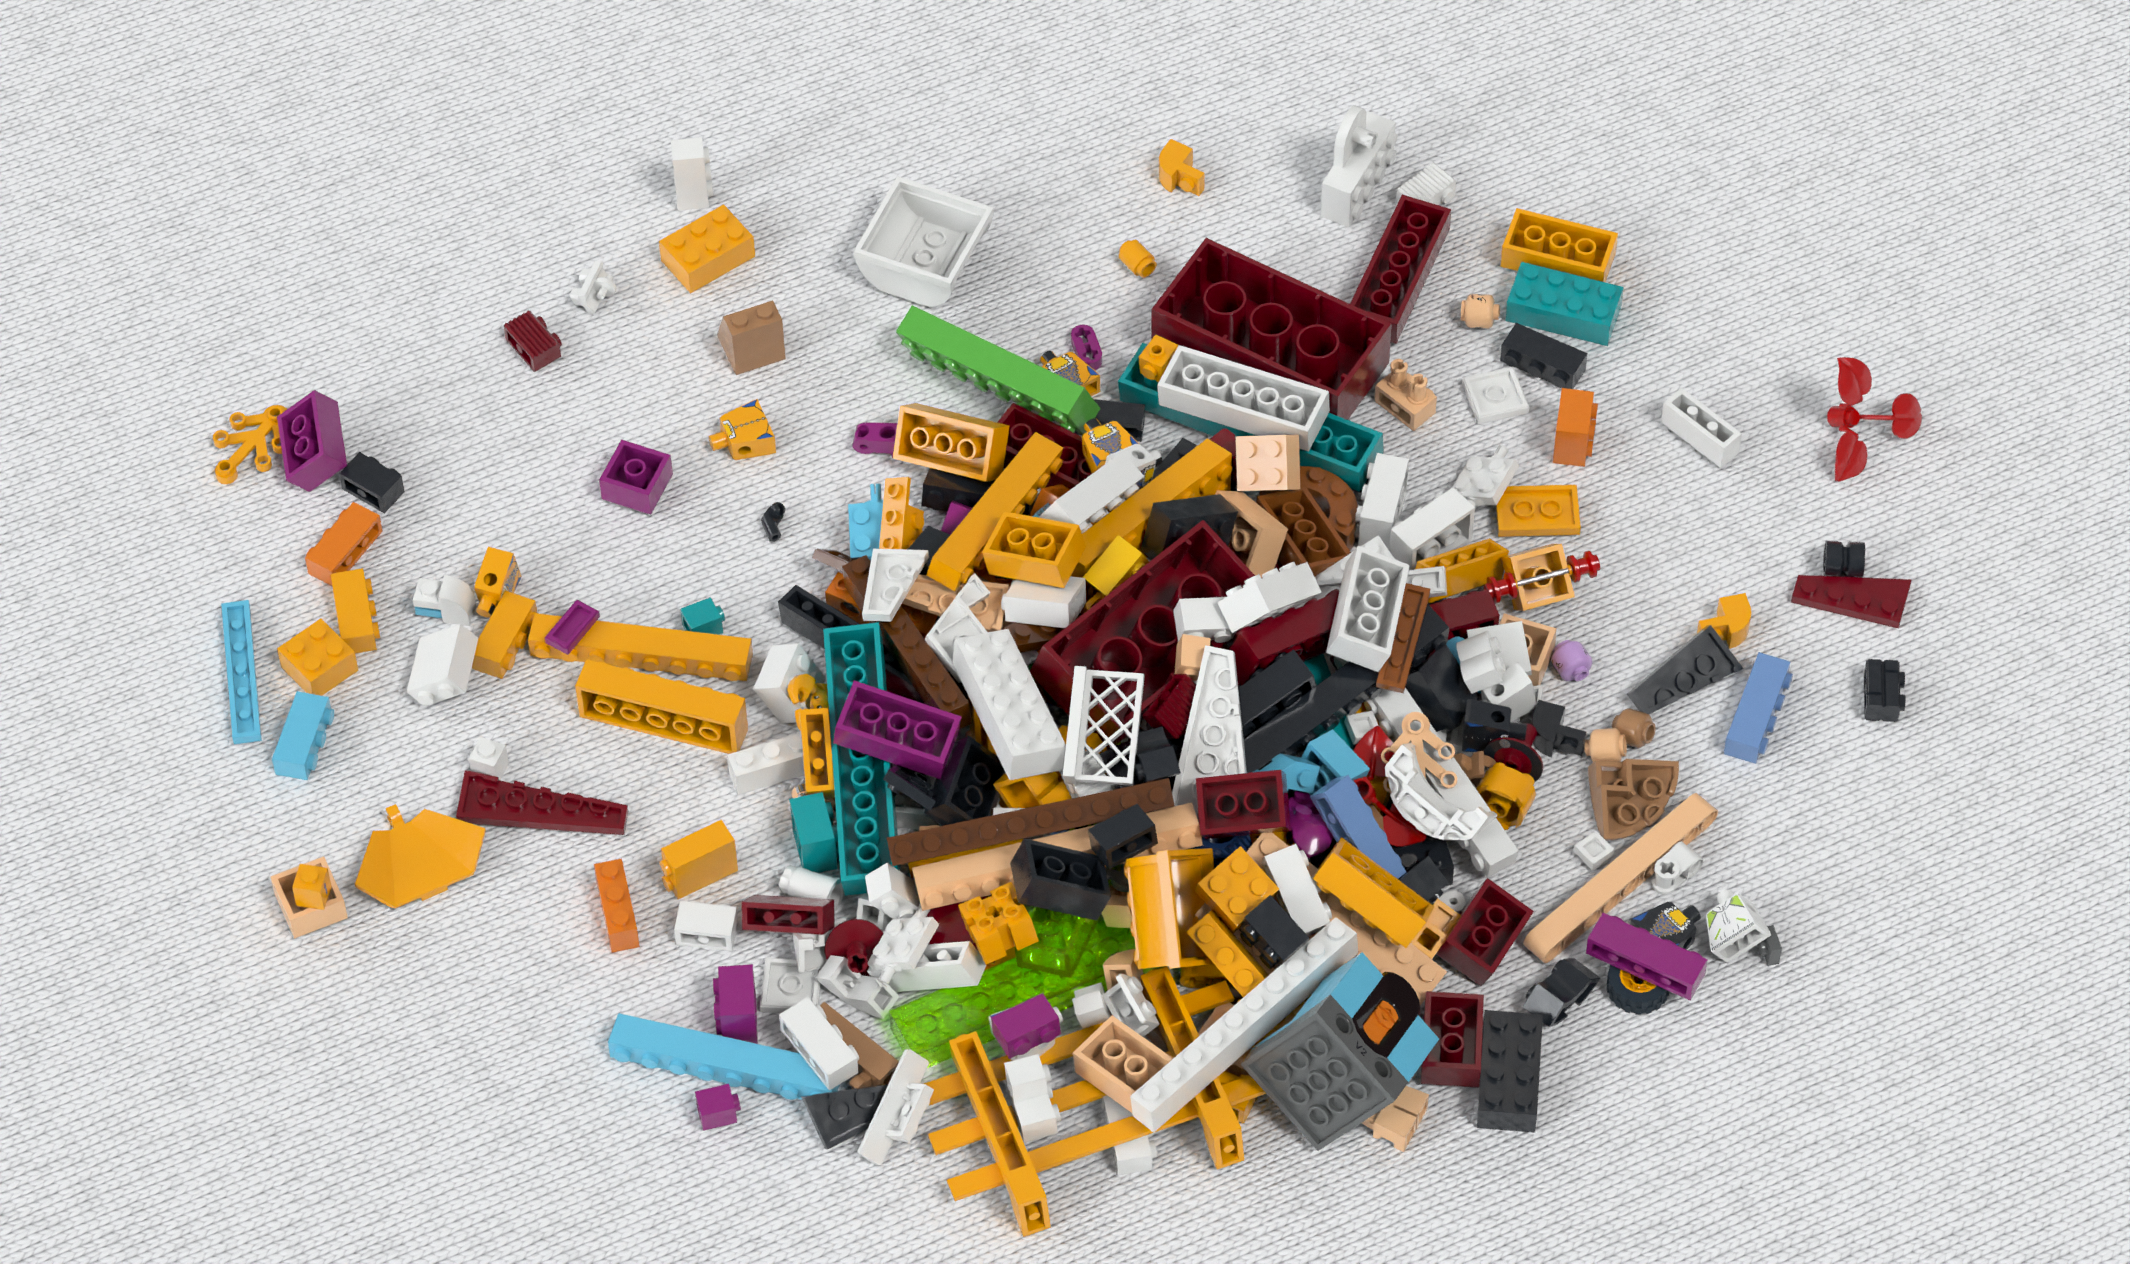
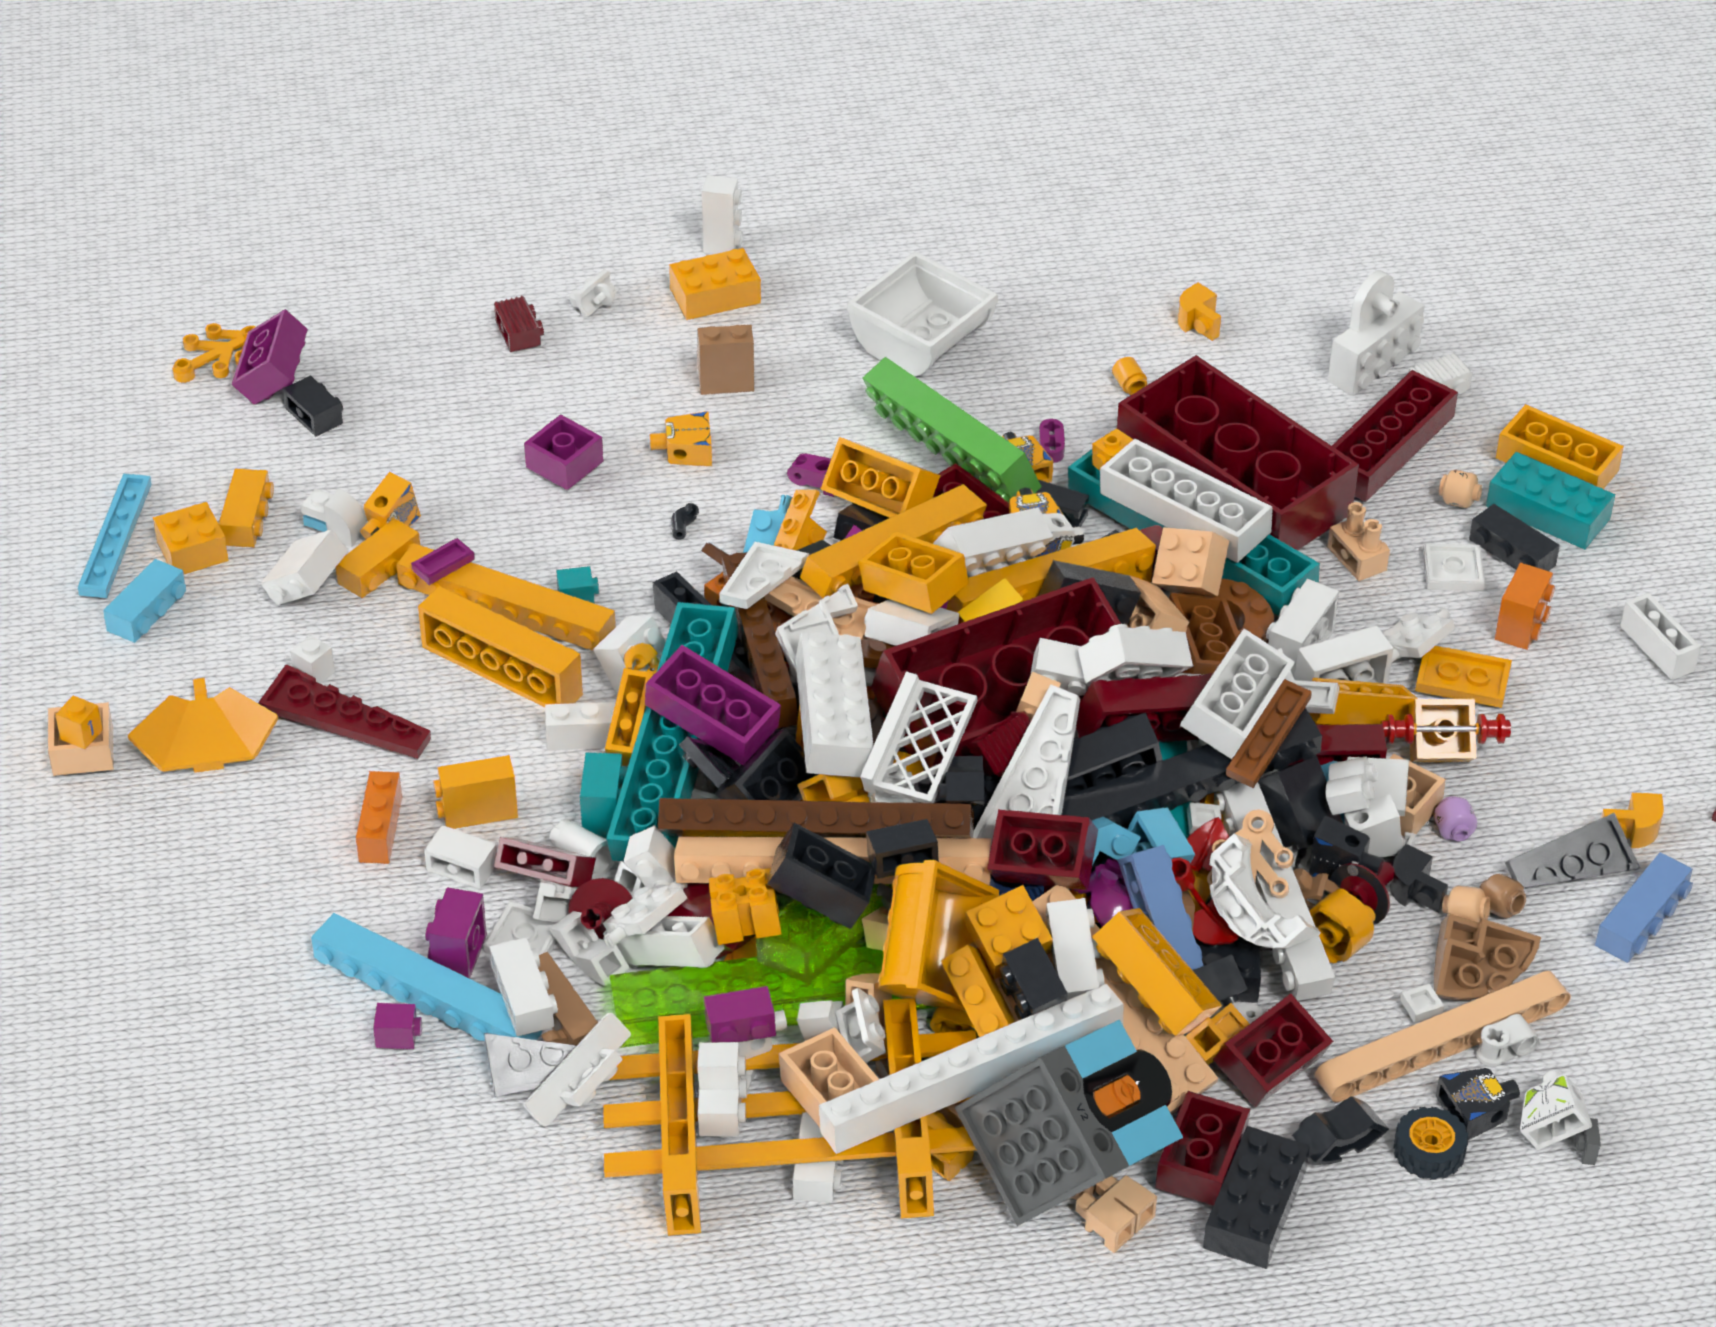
camera: 15 degrees right, 10 degrees down
orange brick [305,502,383,586] -> none
magenta brick [1586,913,1708,1001] -> none

